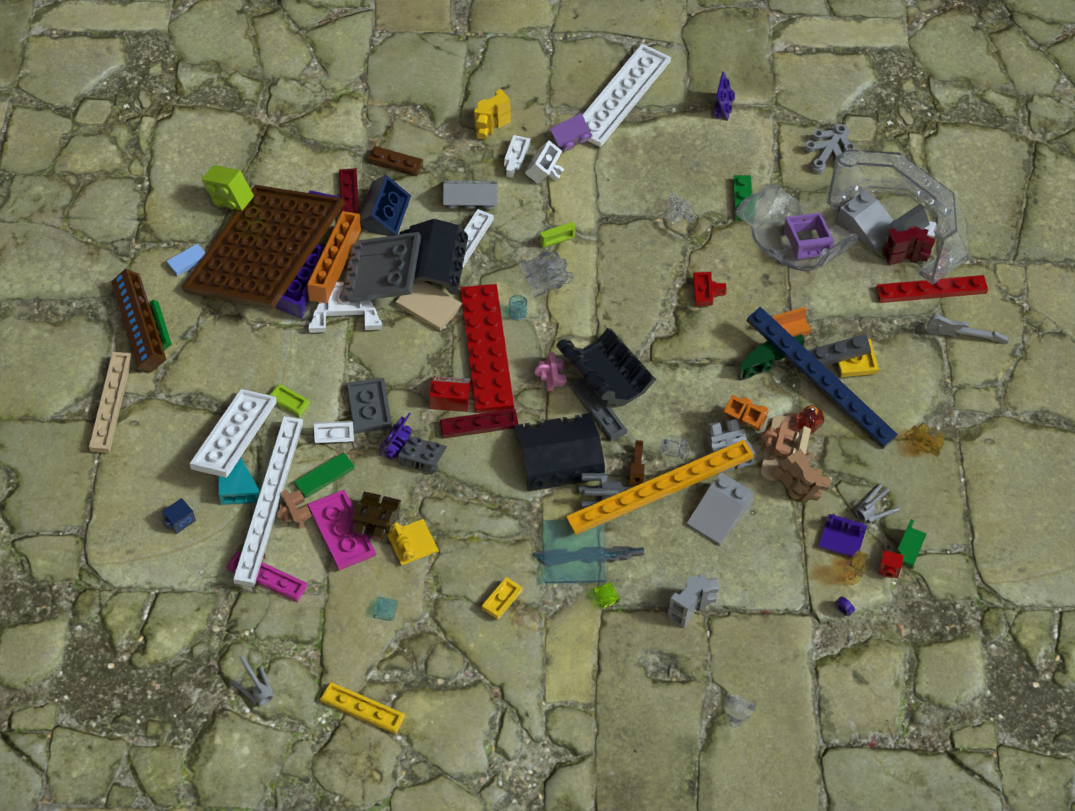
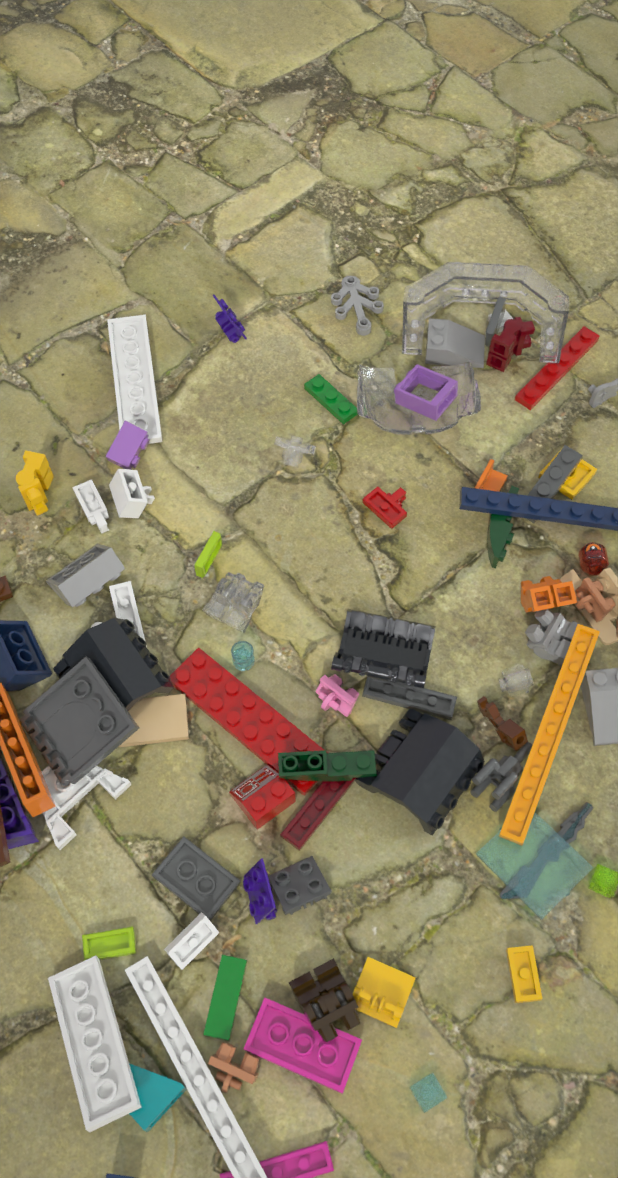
camera: 40 degrees left, 5 degrees up
none -> dark green slope [278,750,376,781]

